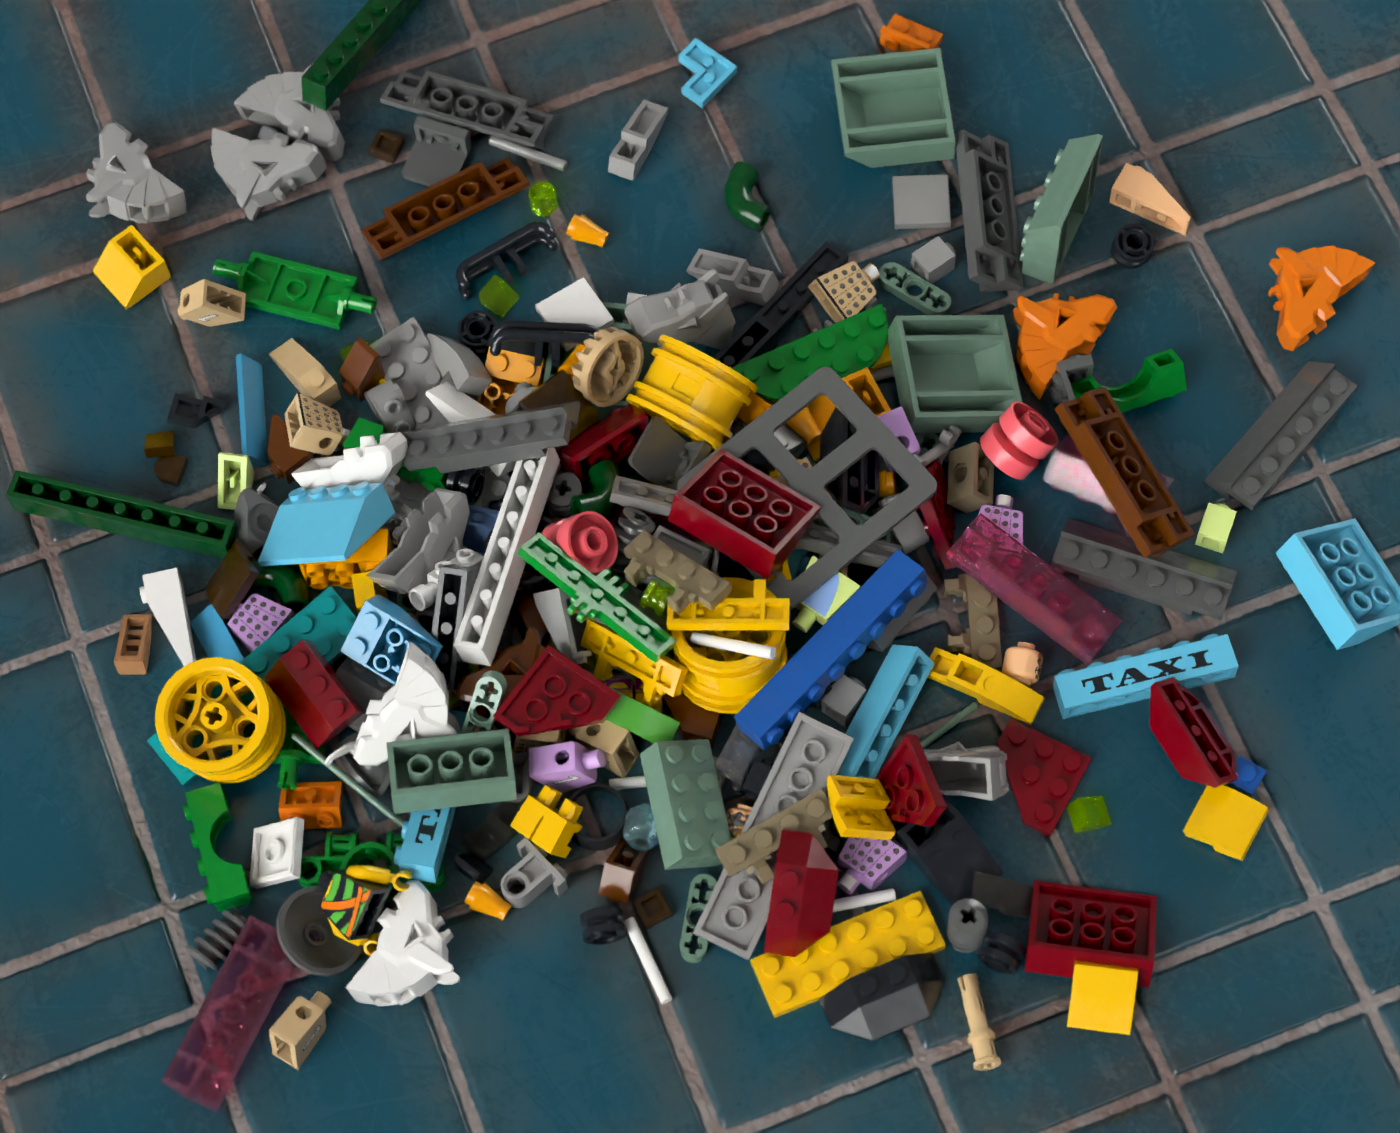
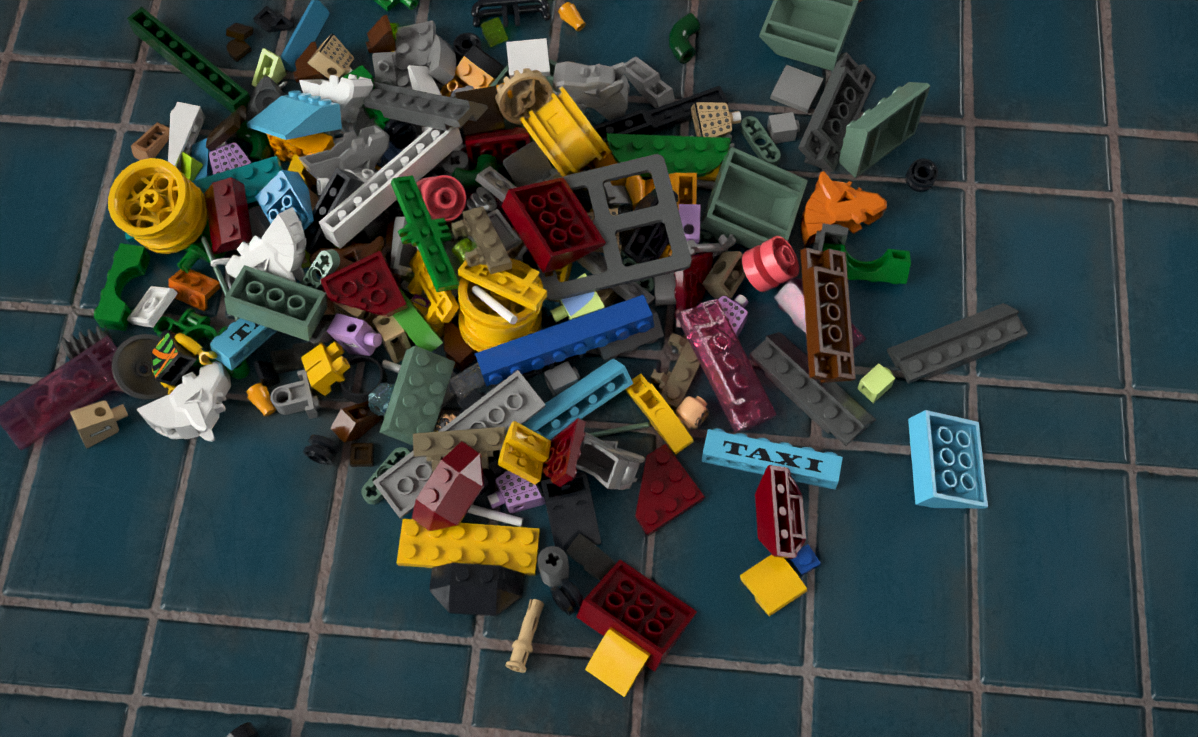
camera: 25 degrees right, 0 degrees up
tan slope [269,338,342,407] -> none
black piece [490,320,599,367] -> none
white bar [623,917,673,1004] -> none
clear neon green slope [1067,796,1111,833] -> none
light nougat slope [1109,163,1191,236] -> none
orange animal [1268,246,1376,351] -> none
none -> lime slope [181,152,203,181]

